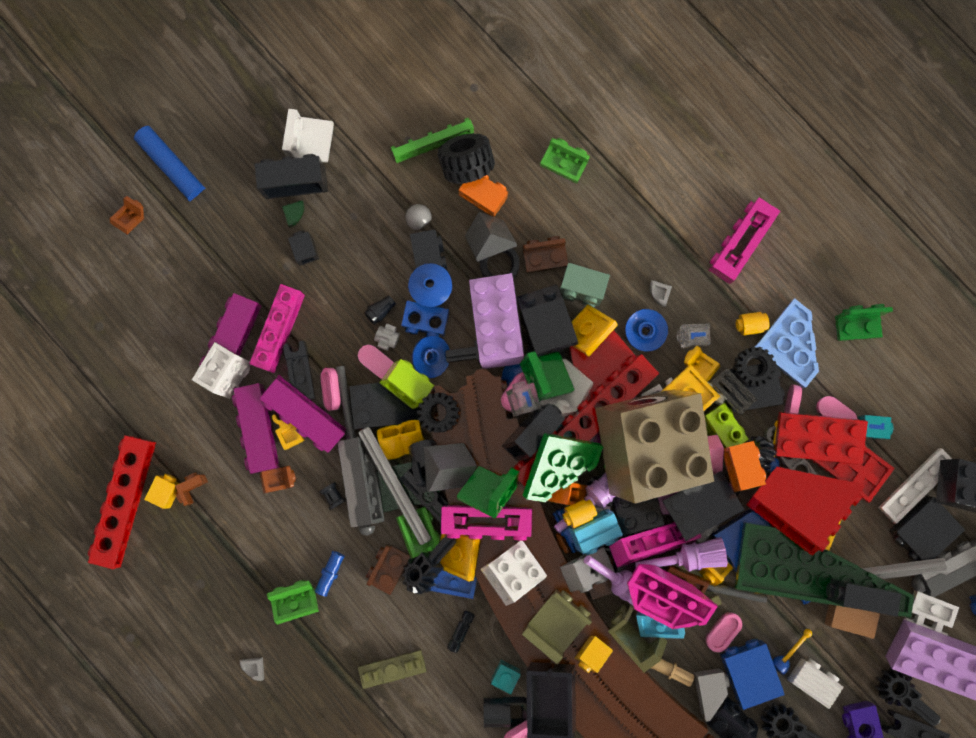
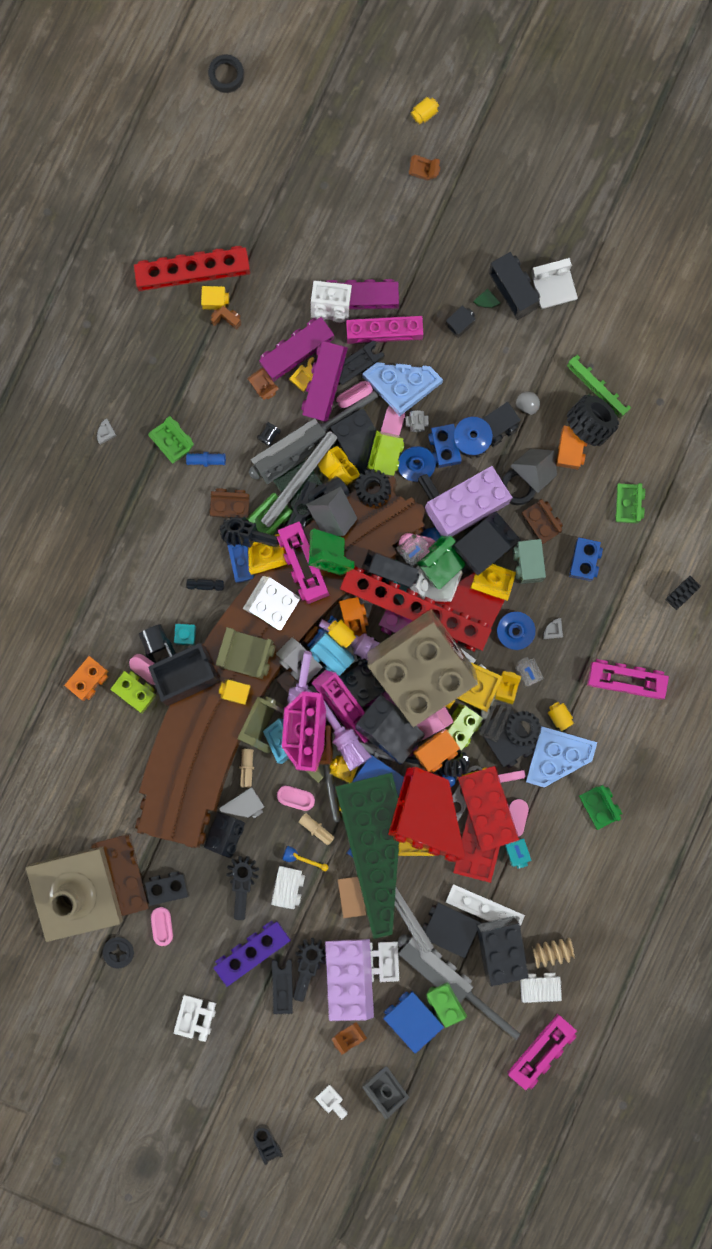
camera: 65 degrees right, 0 degrees up
blue brick [134,126,205,201] -> none
olive plate [358,649,427,689] -> none
black cone [364,295,396,325] -> none
plate [522,433,604,502] -> none
blue brick [720,639,785,710] -> none
black brick [826,578,901,617] -> none
none -> tan axle [298,813,334,845]
none -> light blue plate [362,362,443,416]
none -> yellow brick [411,97,439,125]
none -> blue brick [569,537,603,581]
none -> black tyre [665,575,701,610]

